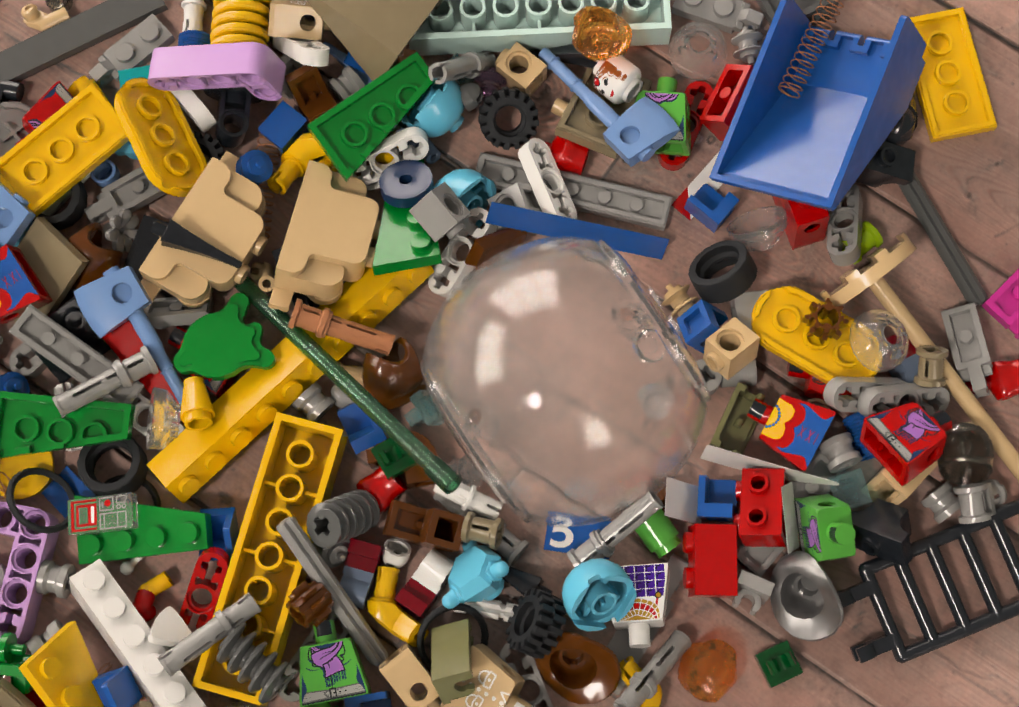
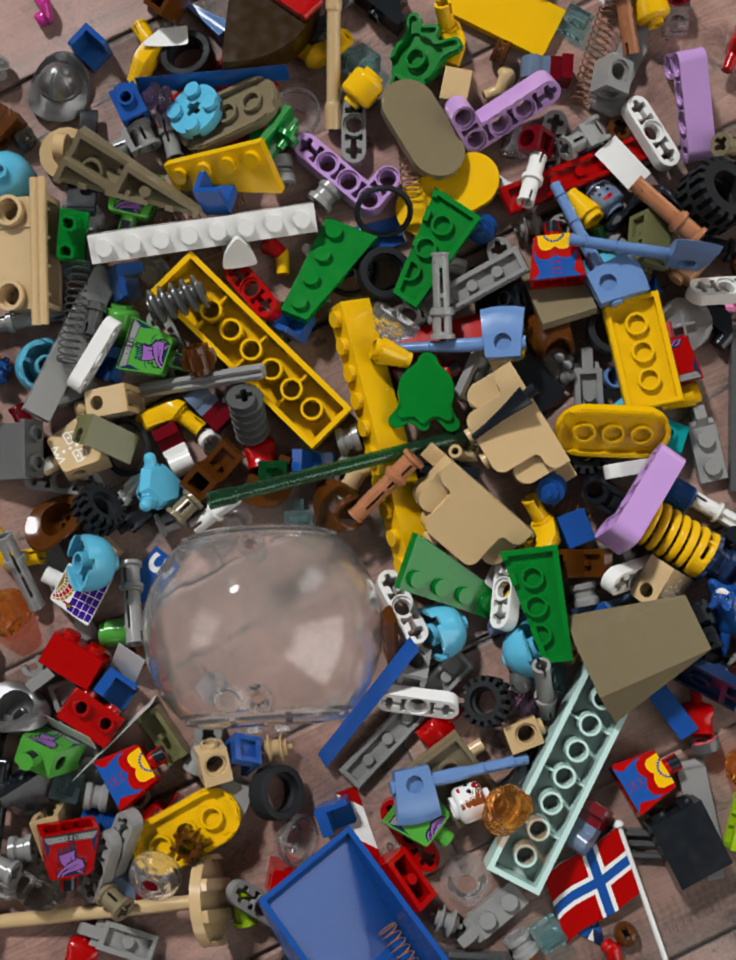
camera: 115 degrees right, 10 degrees up
clear tile [67,492,138,536] -> none
light grey pin [157,592,262,677] -> none
piece [379,160,434,208] -> none
light grey brick [409,182,471,242] -> none

